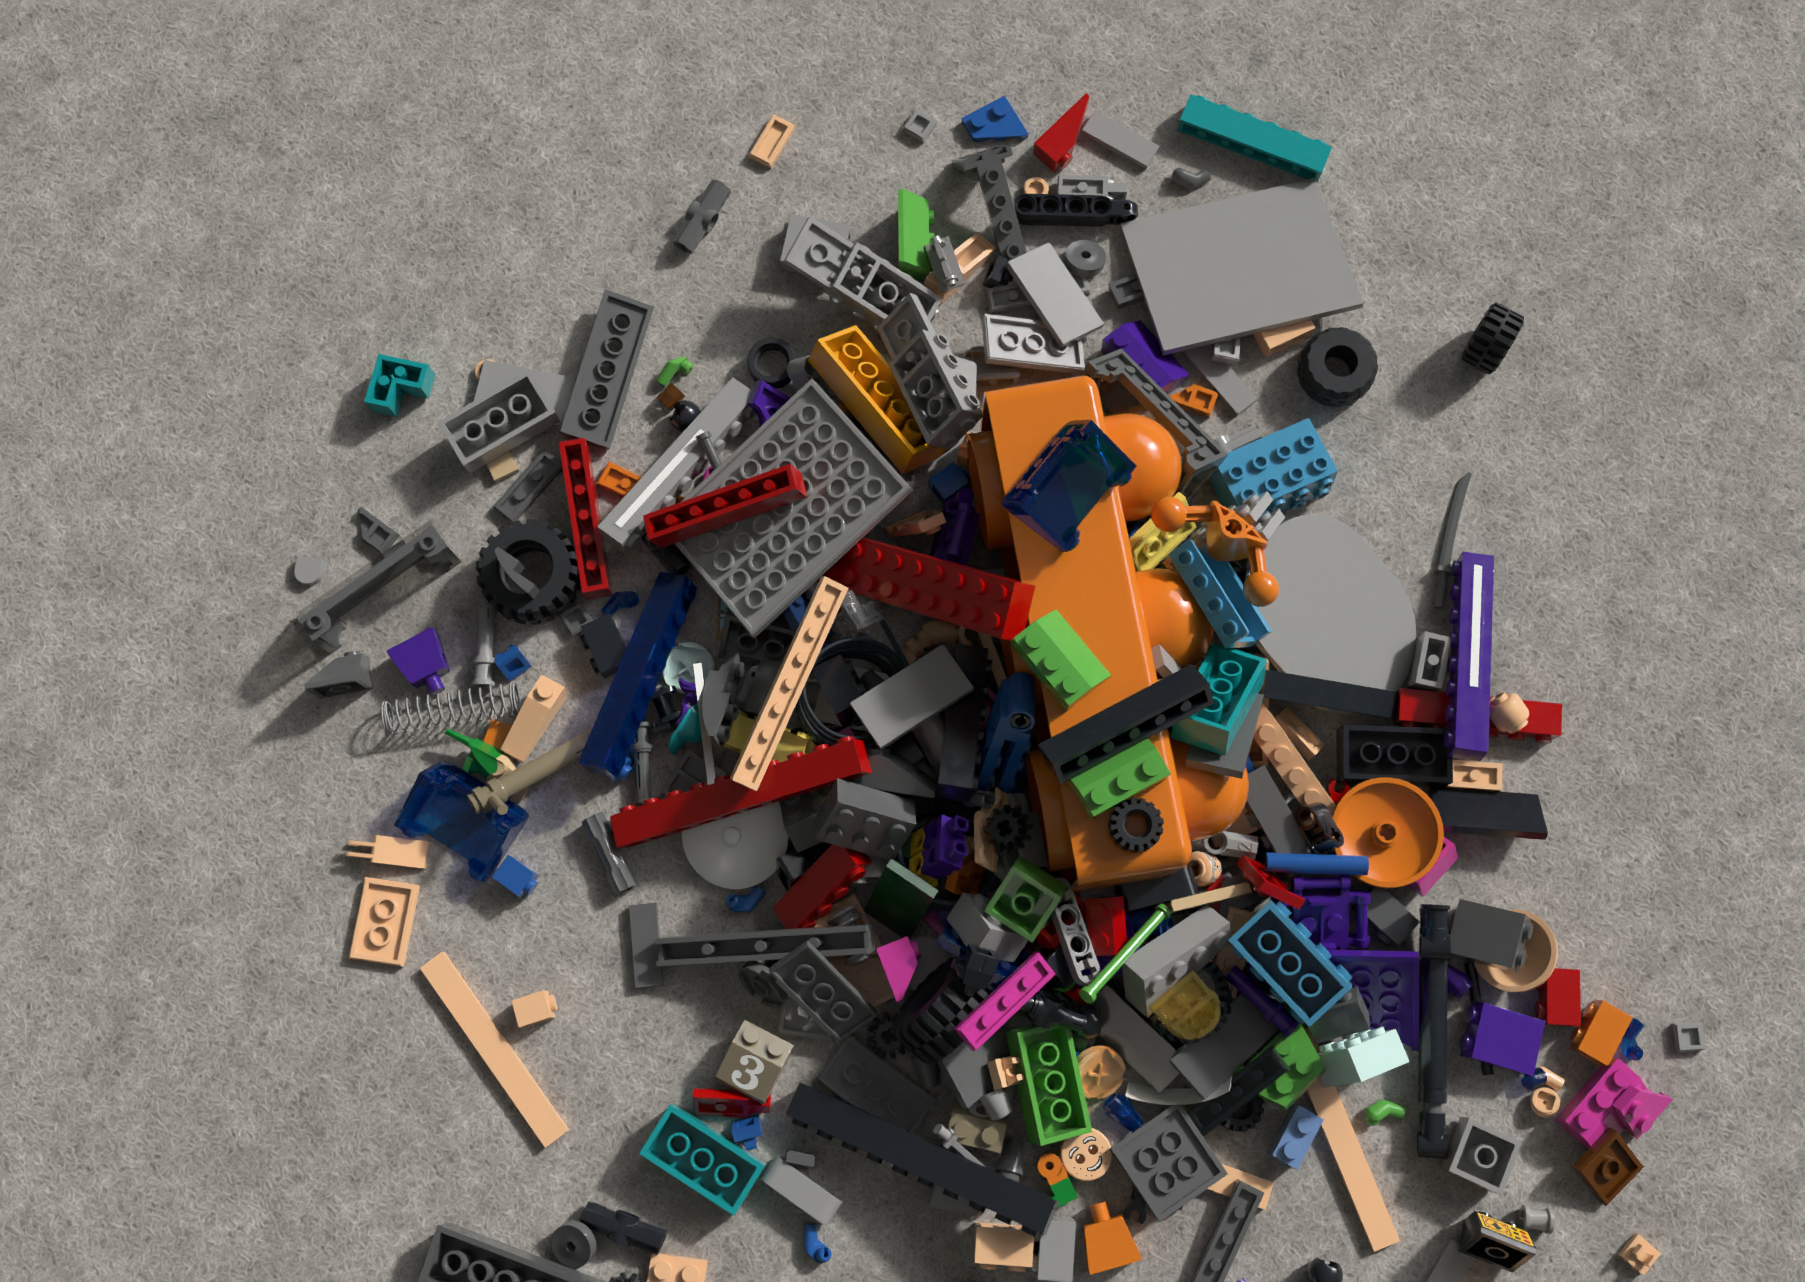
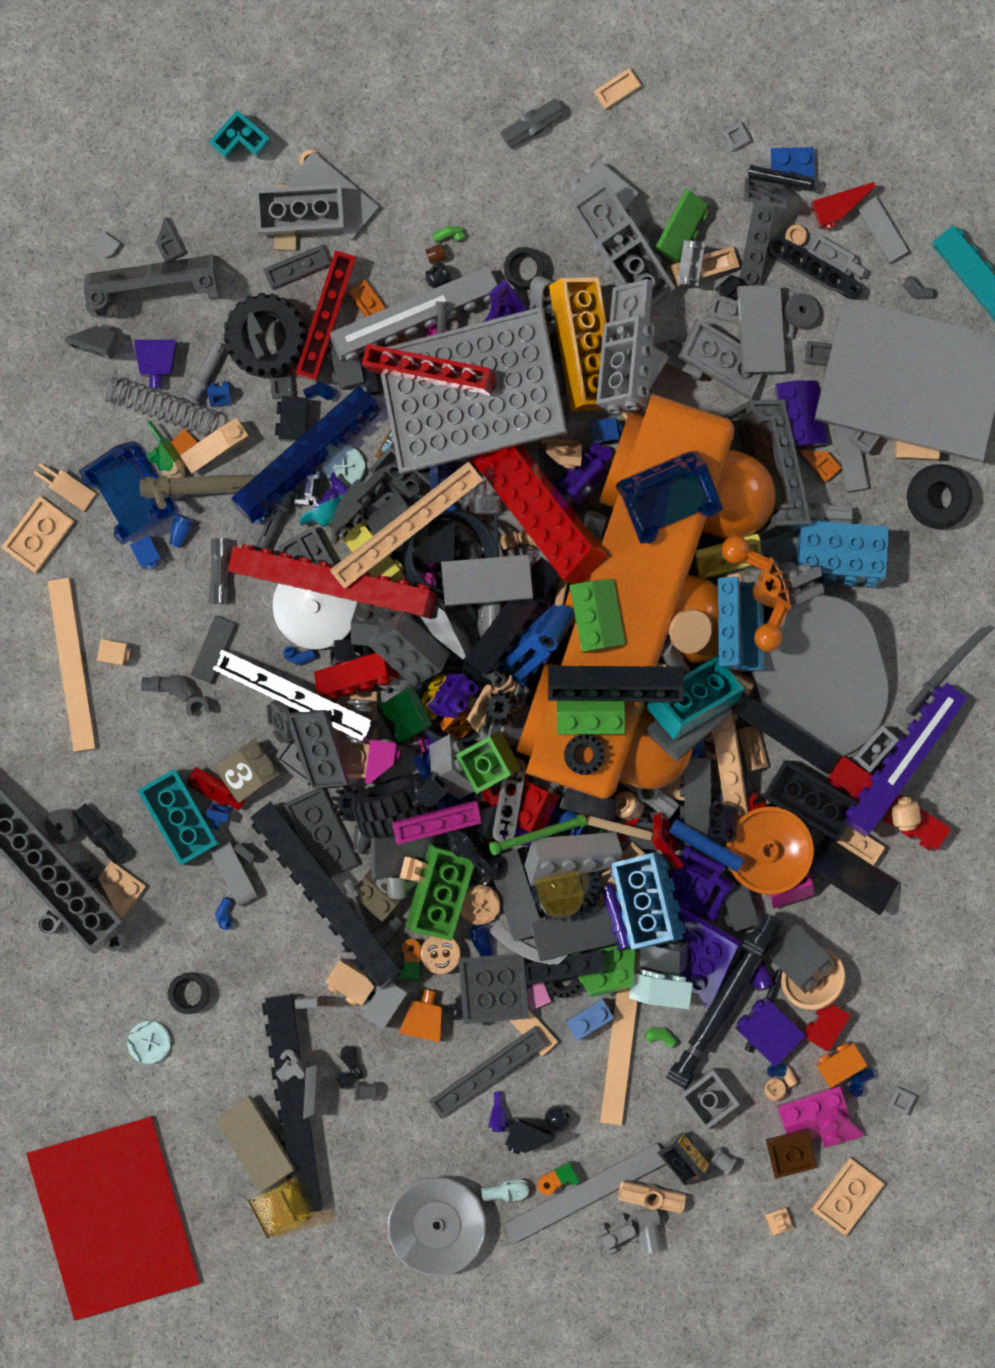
camera: 25 degrees right, 10 degrees up
dark grey plate [559,289,654,451] -> none
white sticker [693,663,715,785] -> none
none -> dark grey piece [141,674,211,716]
none -> blue cone [169,514,193,548]
none -> dark grey brick [327,344,365,389]
none -> bright pink tile [526,984,551,1010]
none -> light nougat tile [668,609,711,654]
none -> black pin [748,164,814,191]
none -> light nougat tile [811,1158,885,1236]

